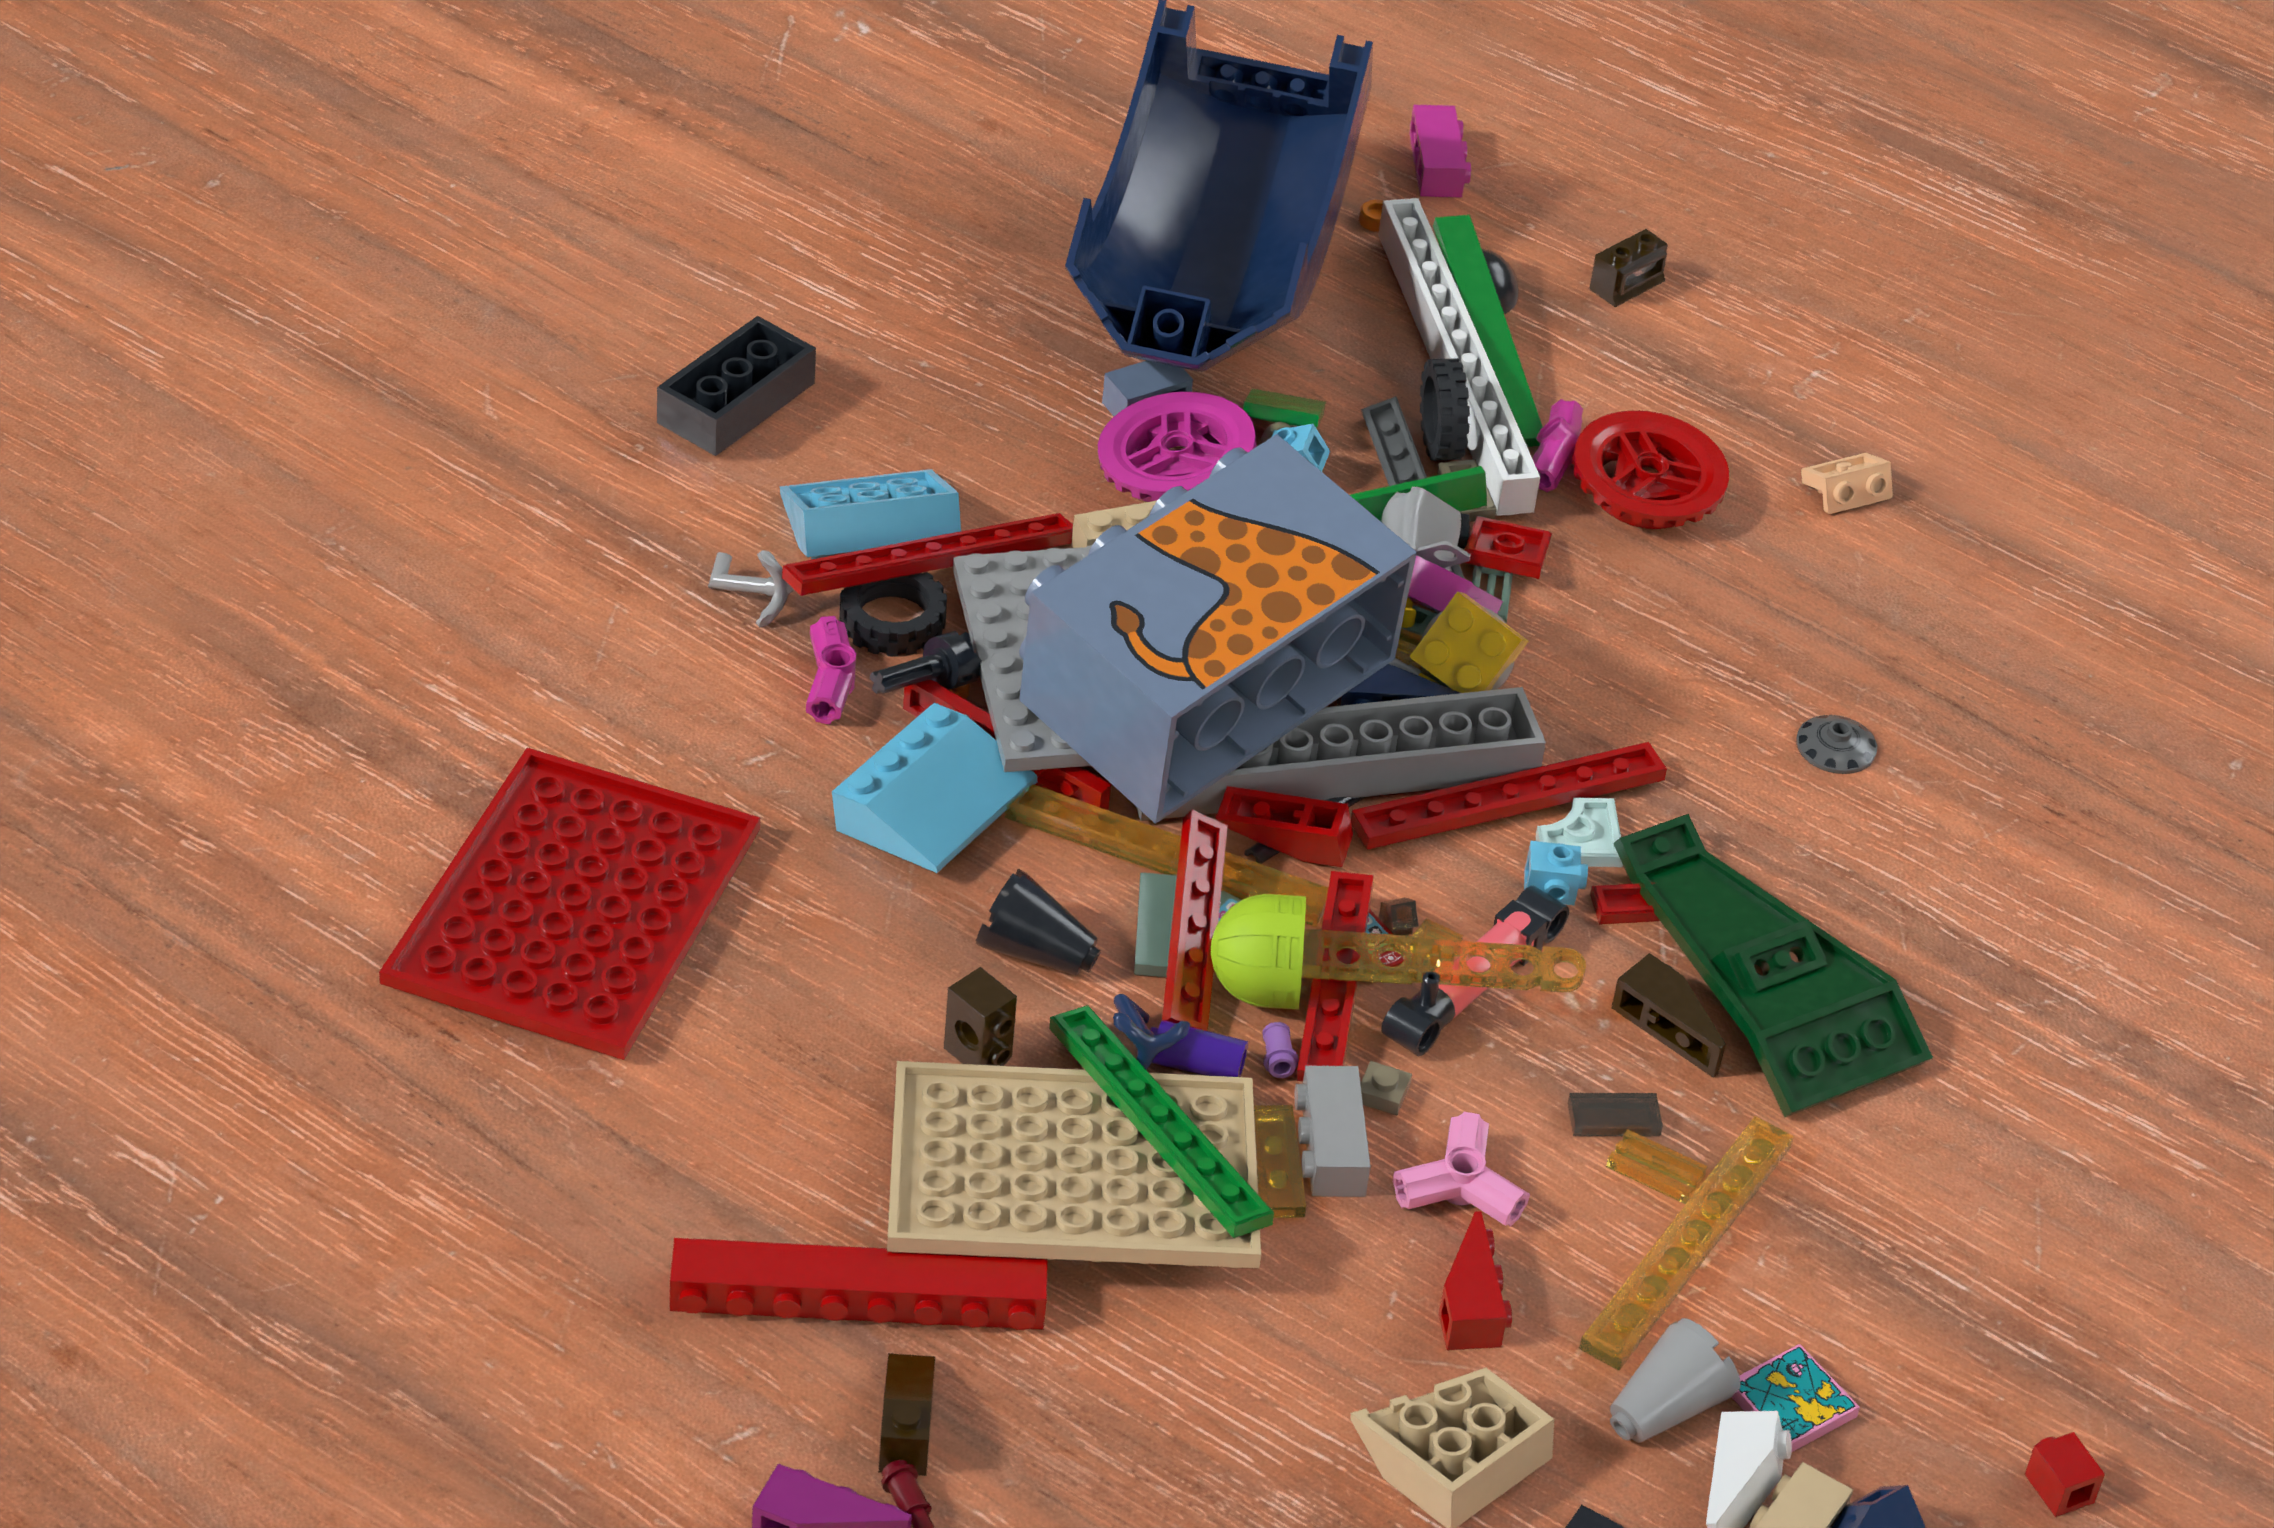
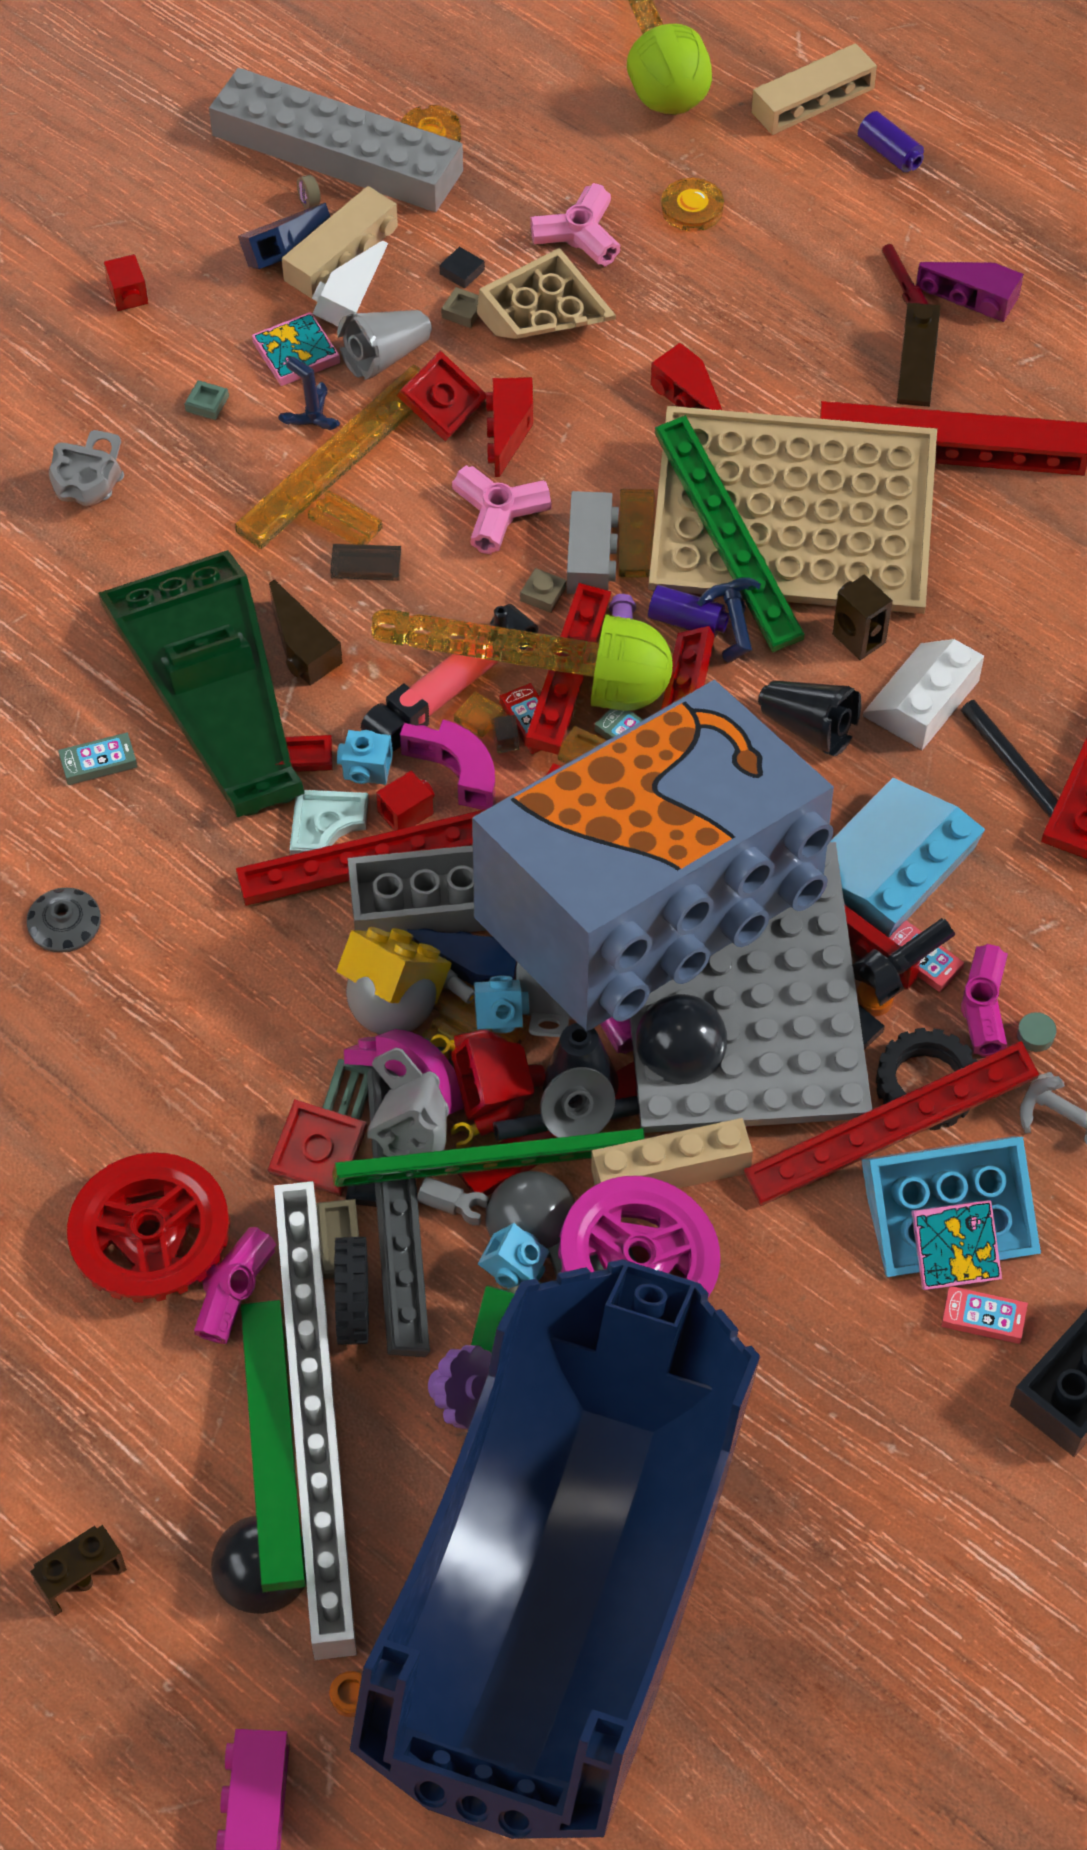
camera: 170 degrees left, 15 degrees up
none -> light grey piece [49,430,124,506]
none -> tile [58,732,137,785]
none -> sand green tile [184,380,229,420]
none -> dark blue piece [278,357,340,430]
none -> red brick [376,770,435,831]
none -> red tile [396,350,486,442]
none -> dark pink arch [400,720,496,810]
none -> medium lavender plant [428,1345,492,1429]
none -> dark tan tile [441,287,479,328]
none -> red slope [650,343,722,410]
none -> white slope [863,639,984,750]
none -> coral tile [889,920,964,993]
none -> tile [911,1200,1002,1290]
none -> tile [941,1286,1028,1344]
none -> black piece [961,700,1058,818]
none -> sand green tile [1017,1012,1057,1052]

